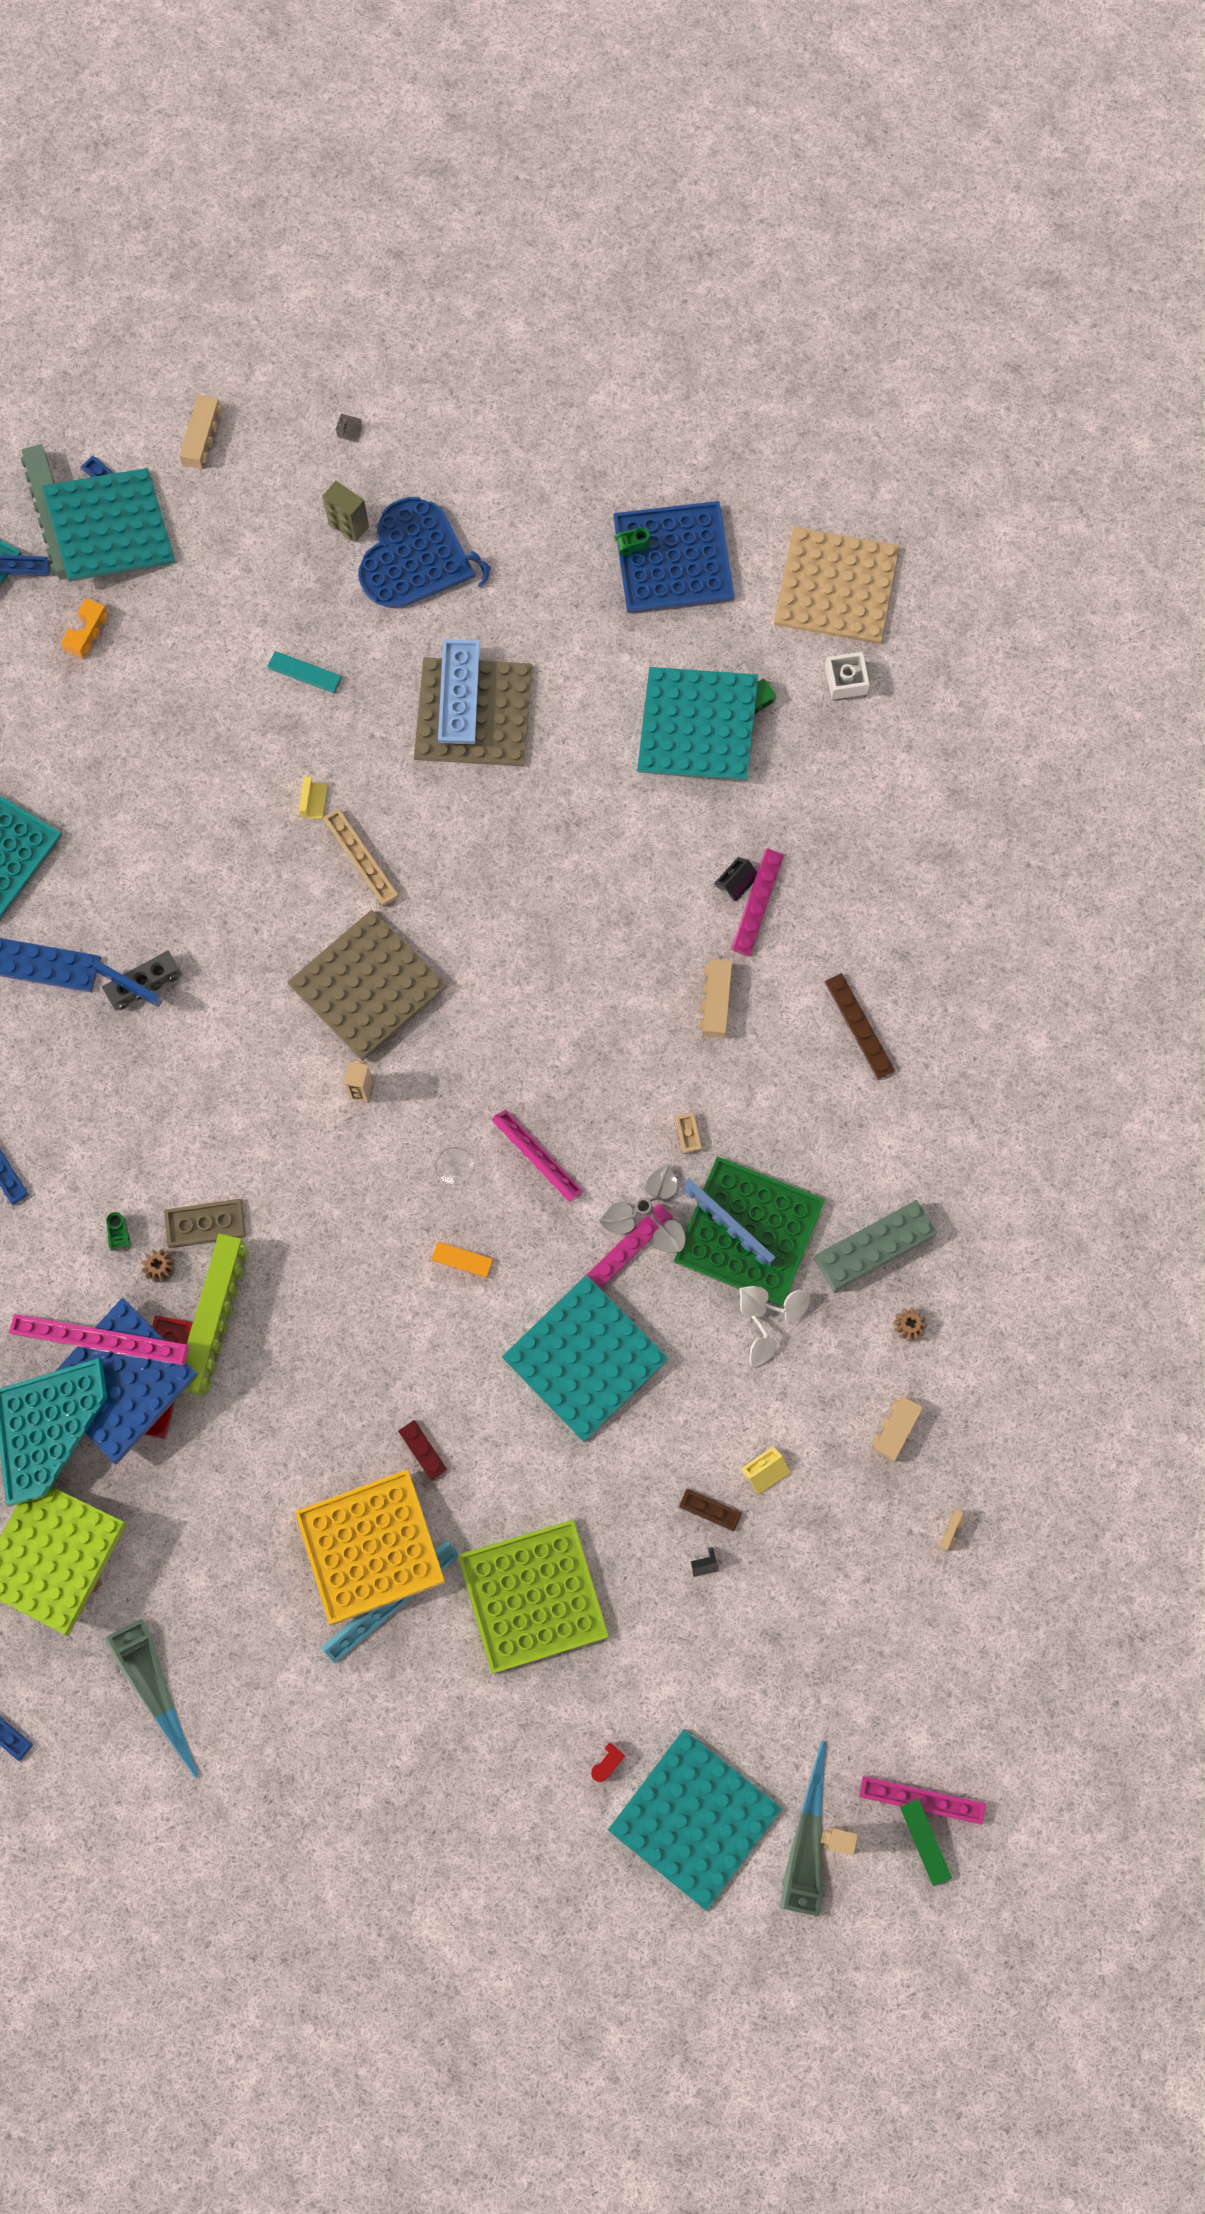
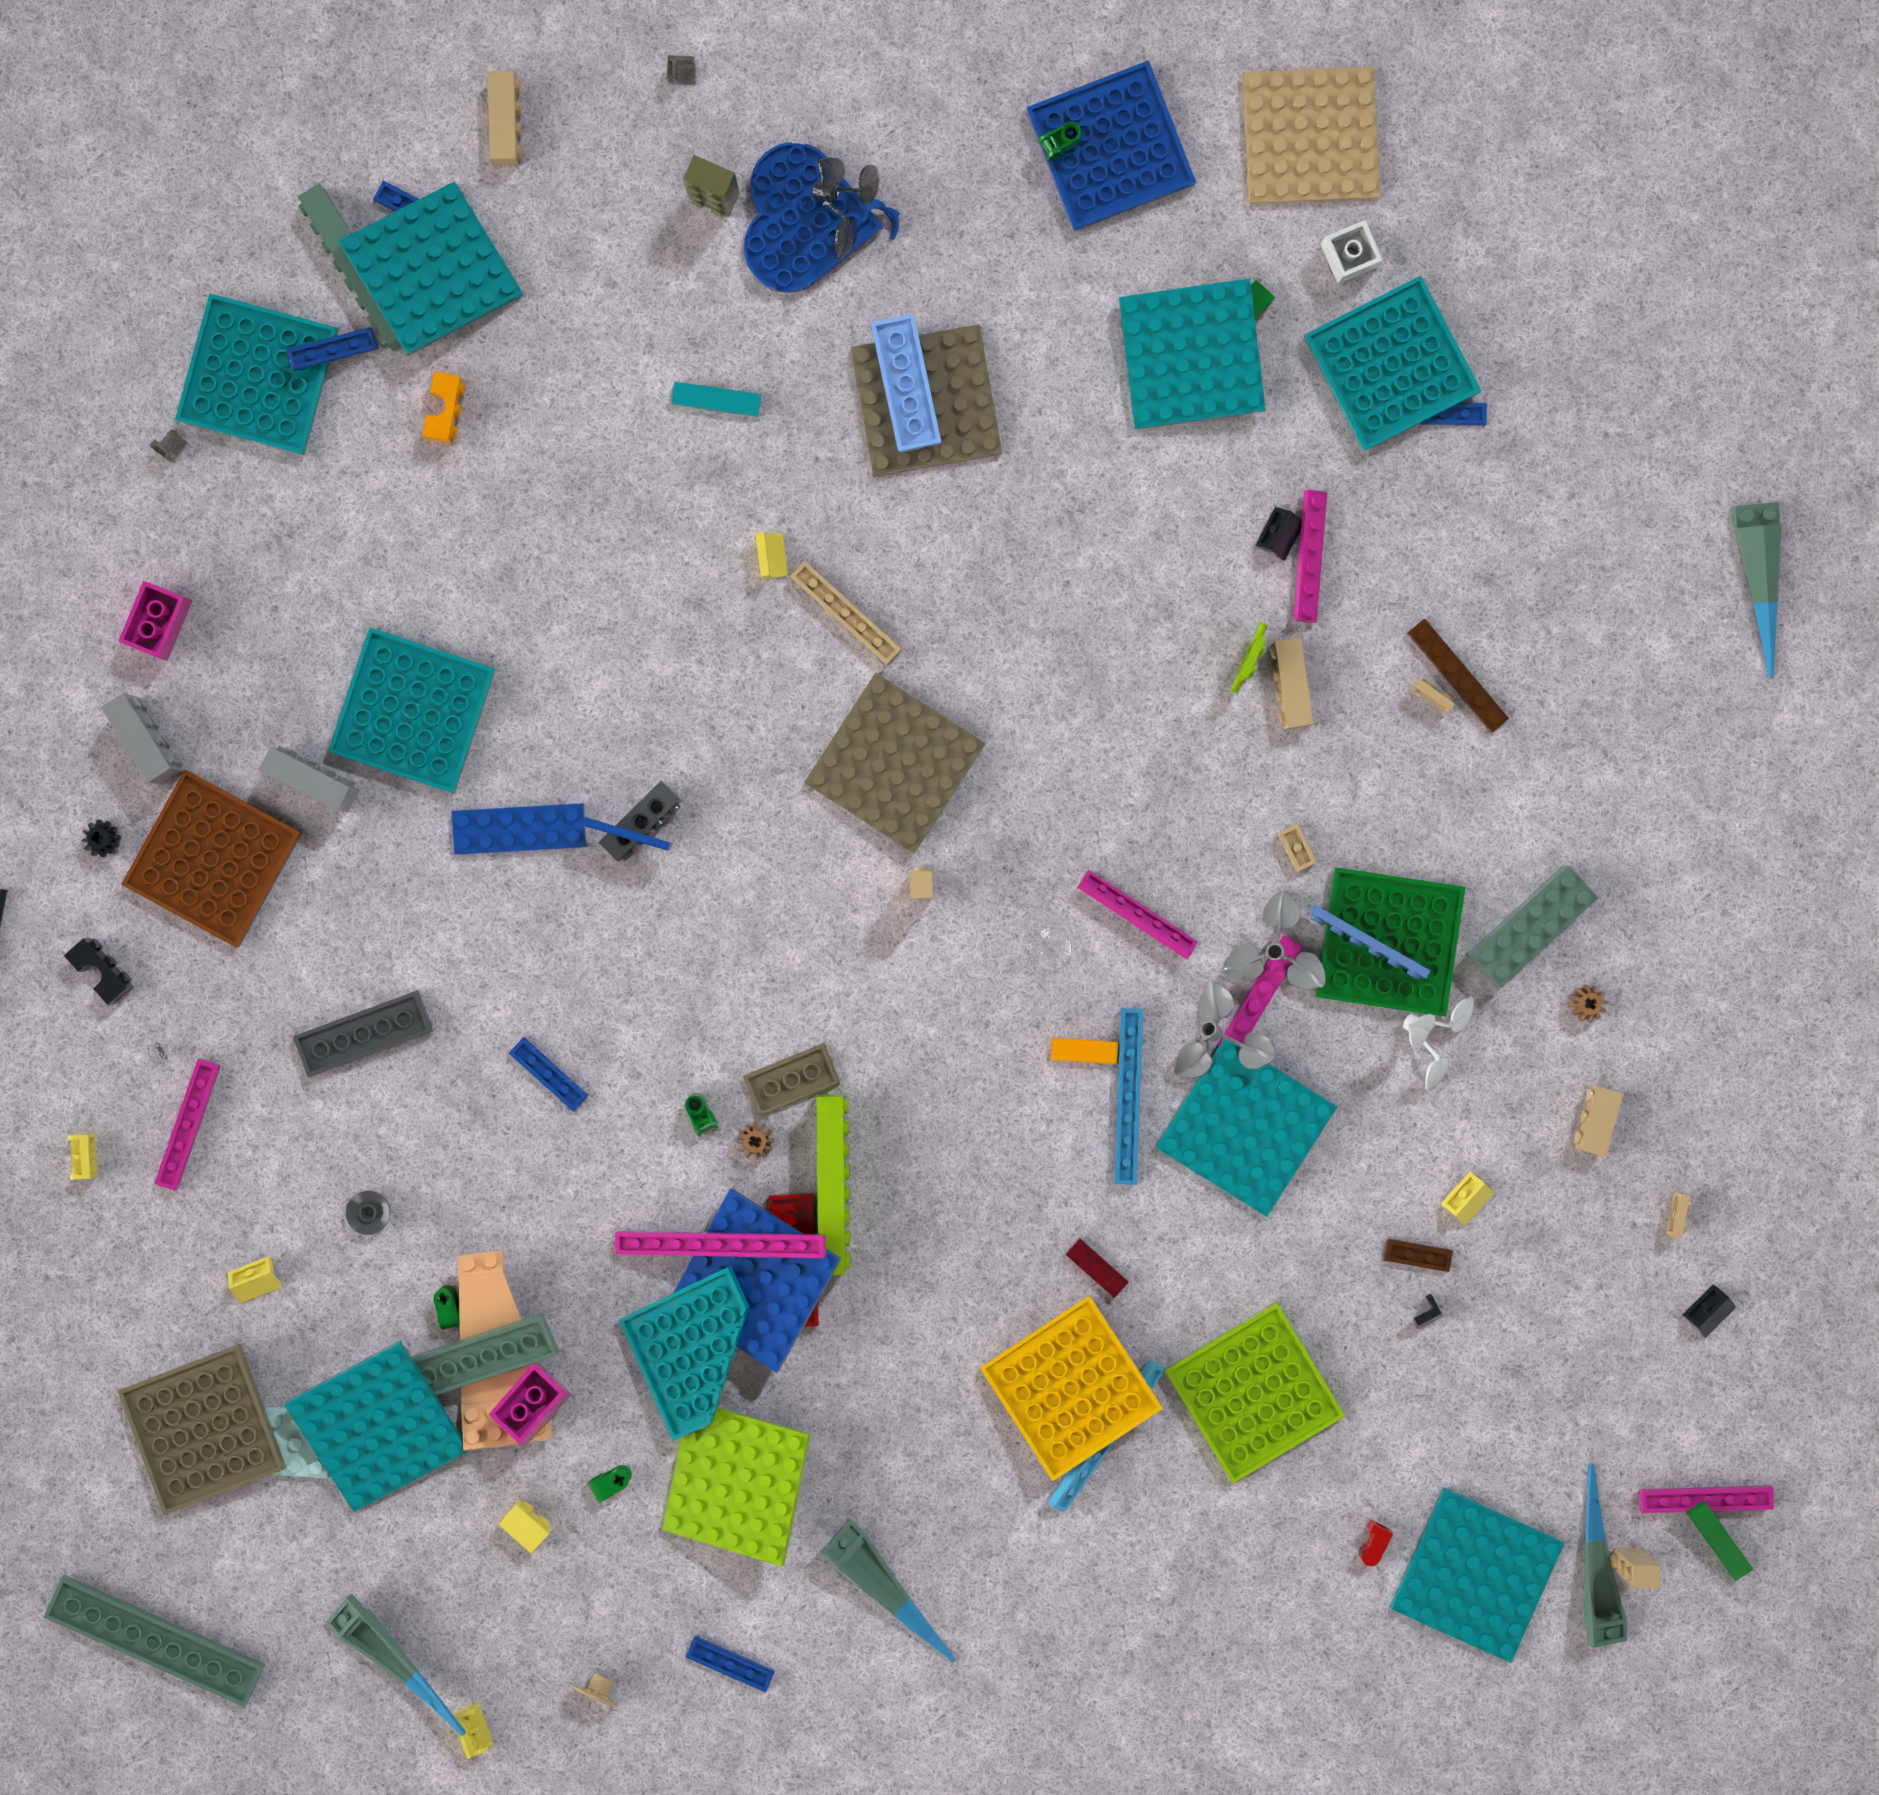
camera: 15 degrees left, 15 degrees up
none -> clear smoke plant [812,157,880,259]
none -> dark azure plate [1114,1008,1143,1185]
none -> light grey plant [1174,980,1276,1078]
none -> lime plate [1230,622,1268,694]
none -> teal plate [1304,276,1482,452]
none -> tan plate [1410,679,1455,713]
none -> blue tile [1420,403,1487,426]
none -> black panel [1683,1284,1736,1338]
none -> sand green plate [1732,502,1782,679]

